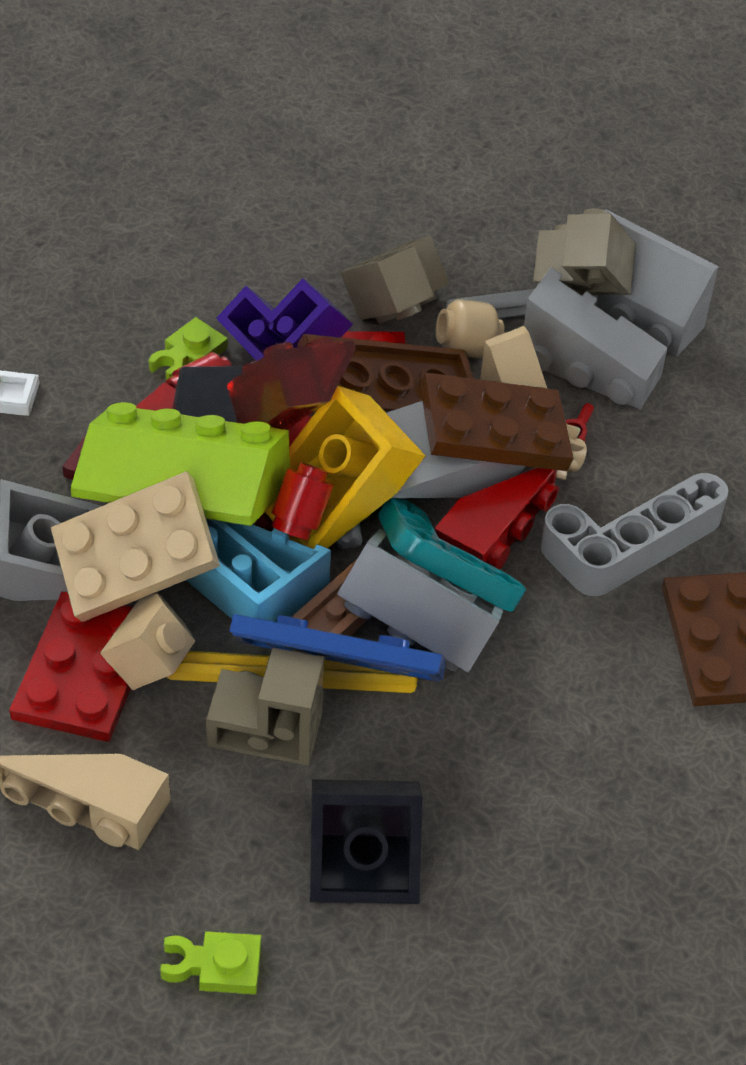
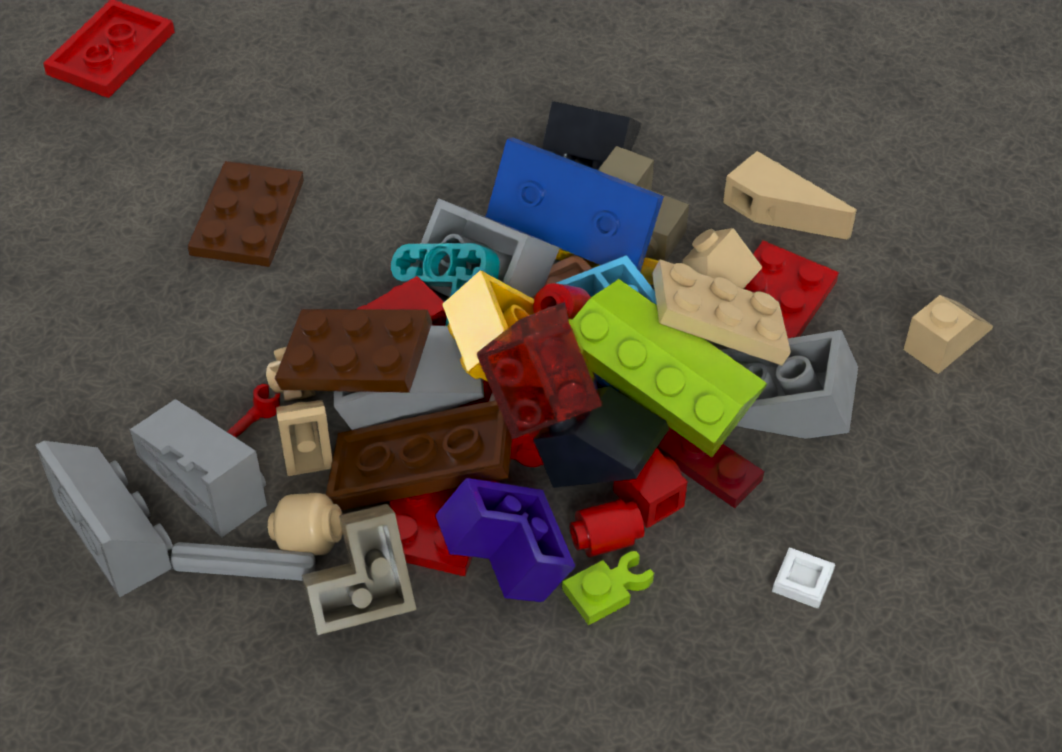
camera: 160 degrees left, 0 degrees up
lime plate [160,931,261,994] -> none
dark tan brick [533,209,636,295] -> none
light grey beam [541,473,729,596] -> none

